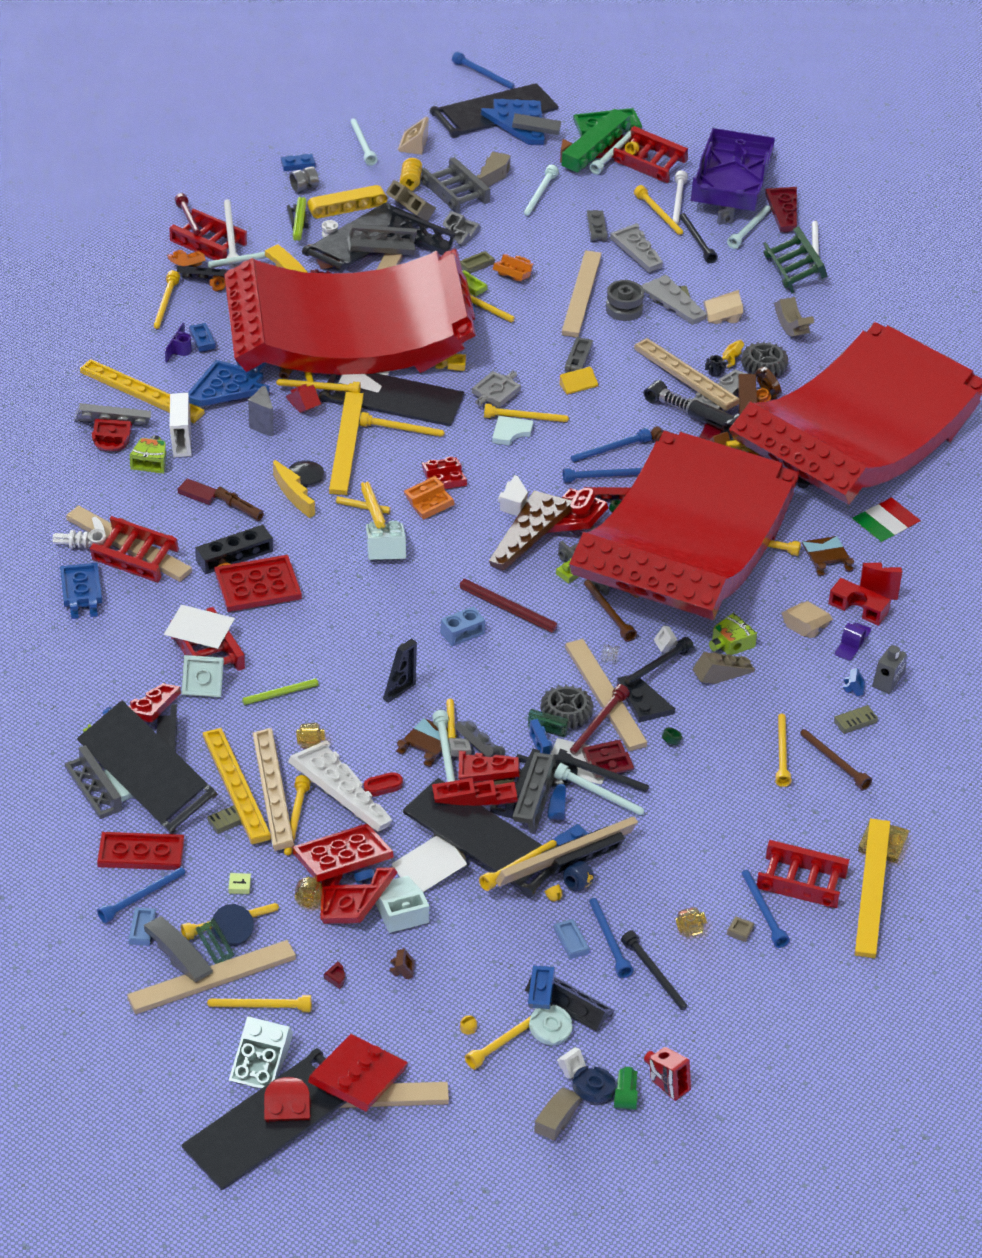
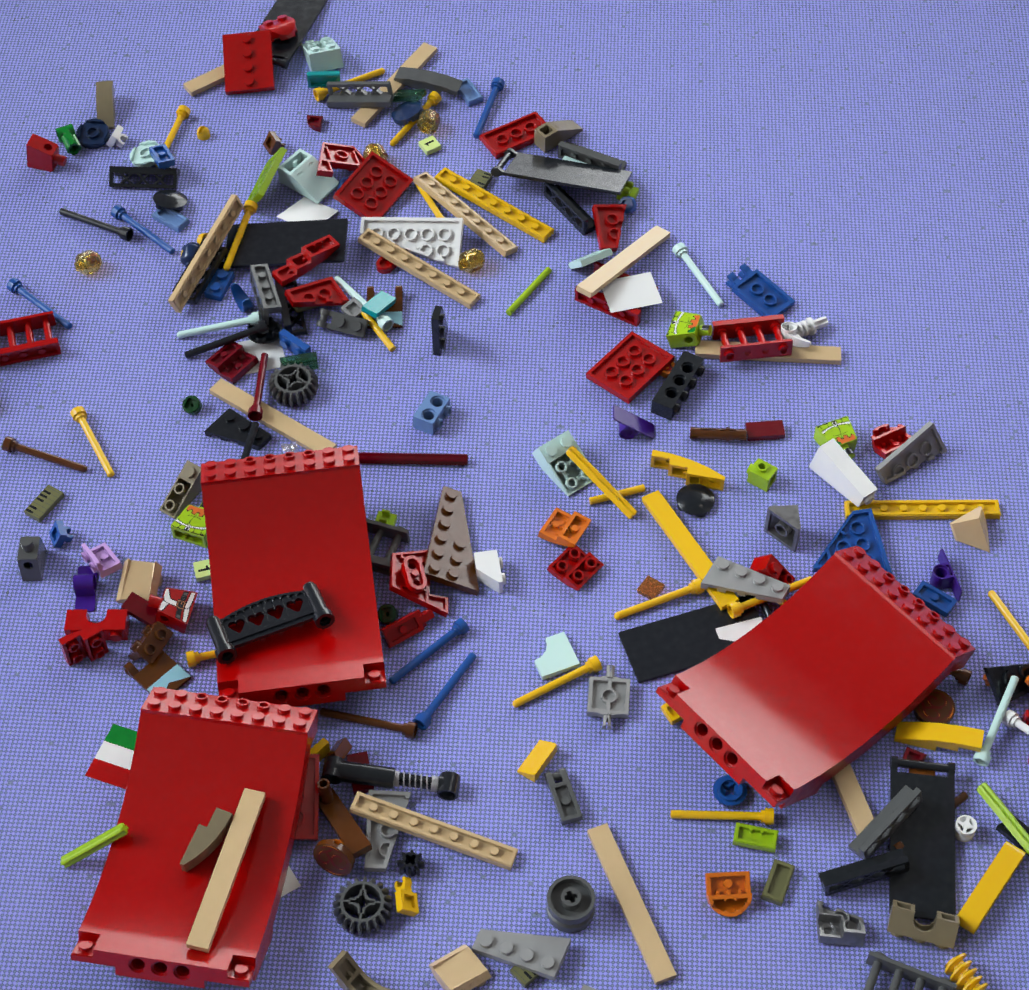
camera: 150 degrees right, 10 degrees up
dark tan tile [727,916,755,942] -> none
none -> lime axle [60,823,129,868]
none -> lavender bracket [81,542,123,578]
none -> dark red tile [121,592,158,625]
none -> reddish brown bracket [128,621,174,664]
none -> red torso [147,588,198,633]
none -> black dish [153,190,188,212]
none -> dark tan slope [180,807,233,872]
none -> tan tile [186,788,266,953]
none -> yellowish green tile [193,559,211,582]
none -> black piece [206,582,335,664]
none -> lime tile [247,147,287,203]
none -> teal tile [307,71,341,88]
none -> dark grey fence [326,81,394,108]
none -> tan tile [358,228,481,309]
none -> tile [361,290,396,319]
none -> clear yellow head [417,109,440,134]
none -> dark tan slope [534,120,583,153]
none -> tile [576,225,671,298]
none -> dark purple piece [613,405,655,439]
none -> clear orange tile [637,575,665,600]
none -> lime torso [666,311,712,348]
none -> light aqua piece [672,242,724,307]
none -> light grey wing [701,556,791,604]
none -> lime brick [746,458,778,492]
none -> tan slope [950,506,990,553]

